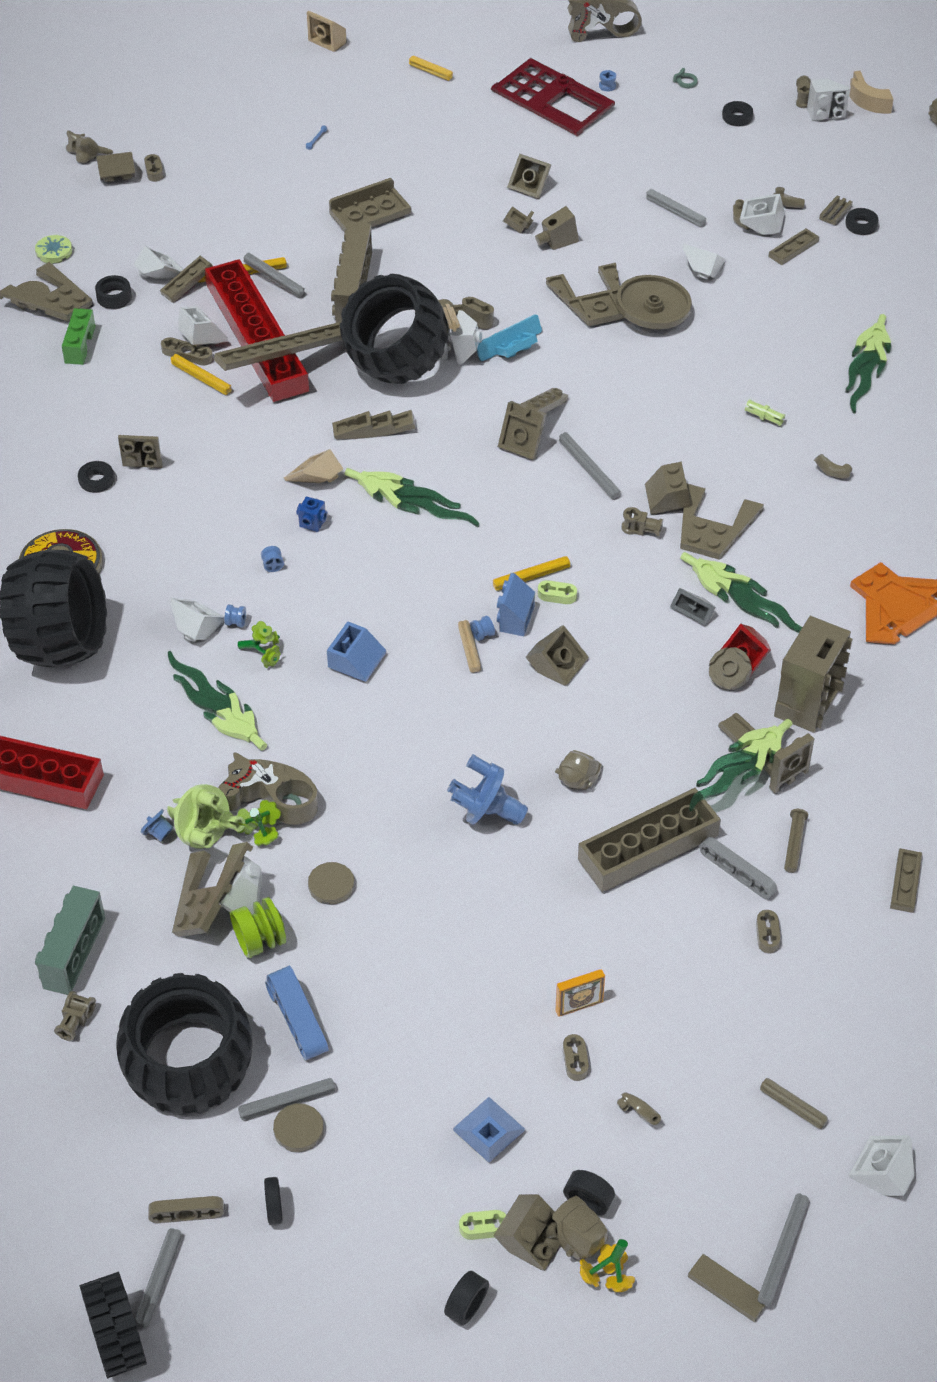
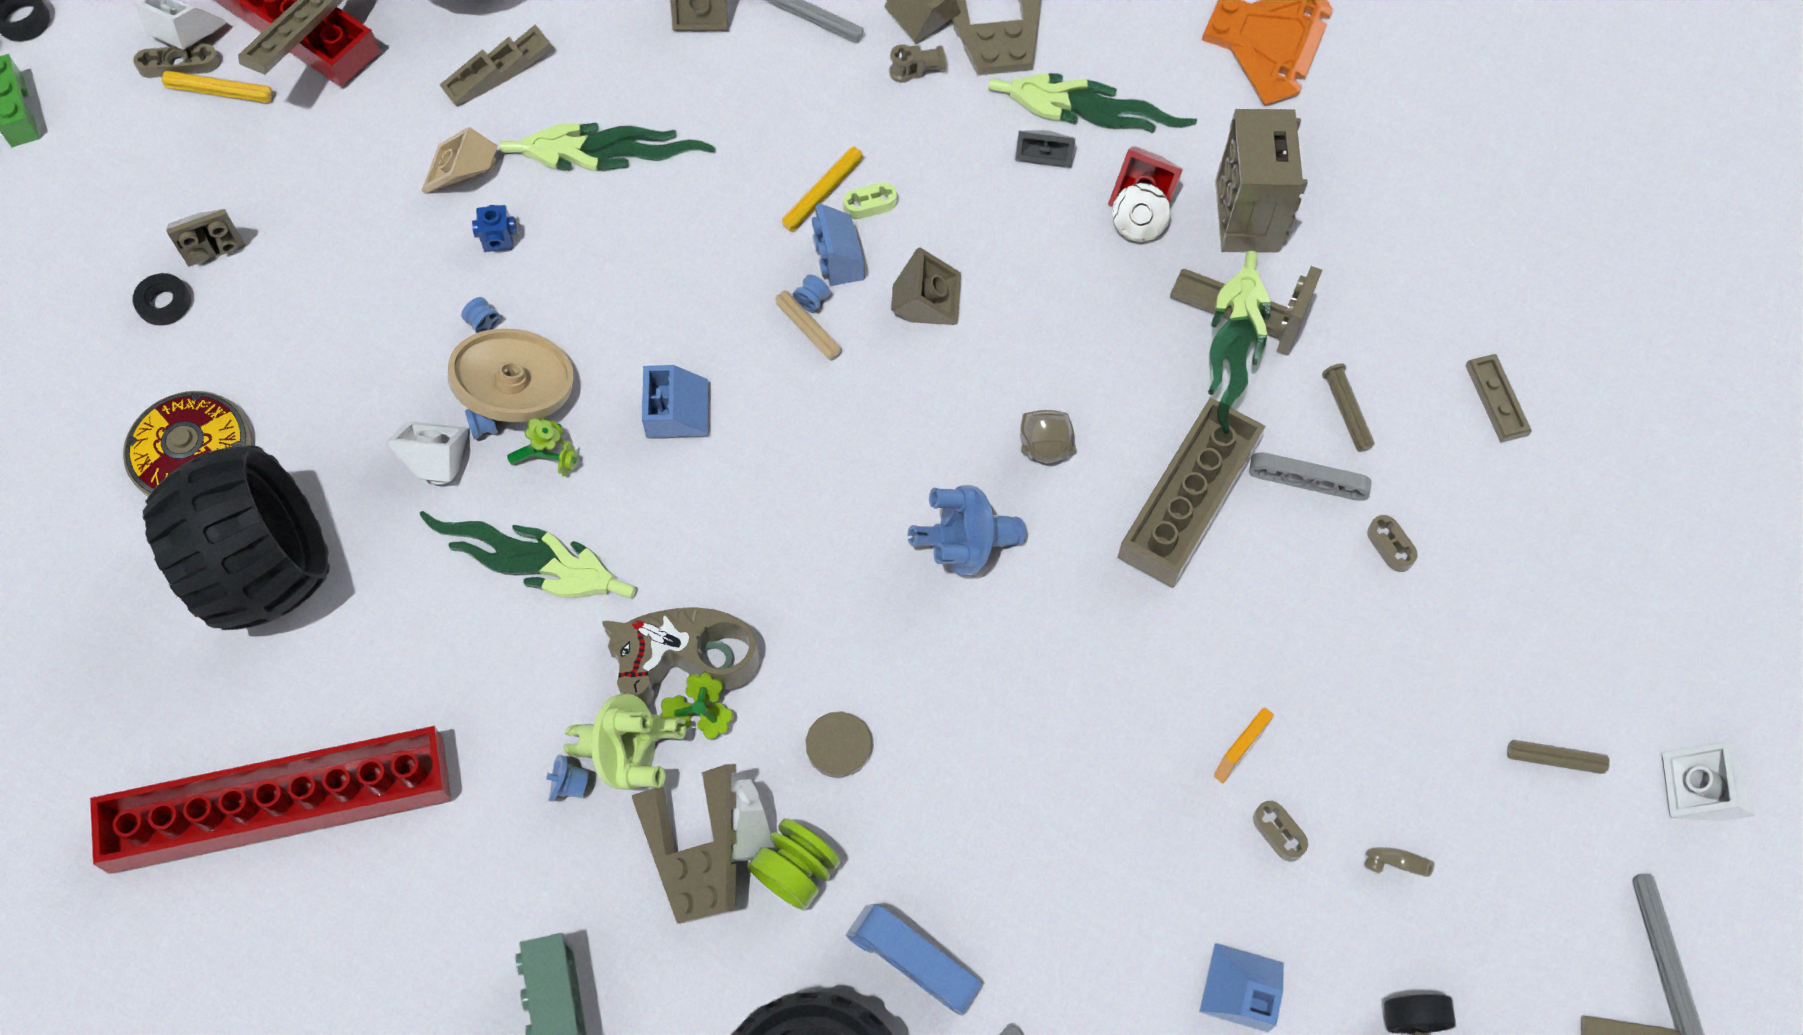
camera: 30 degrees left, 15 degrees up
none -> tan dish [448,328,574,422]

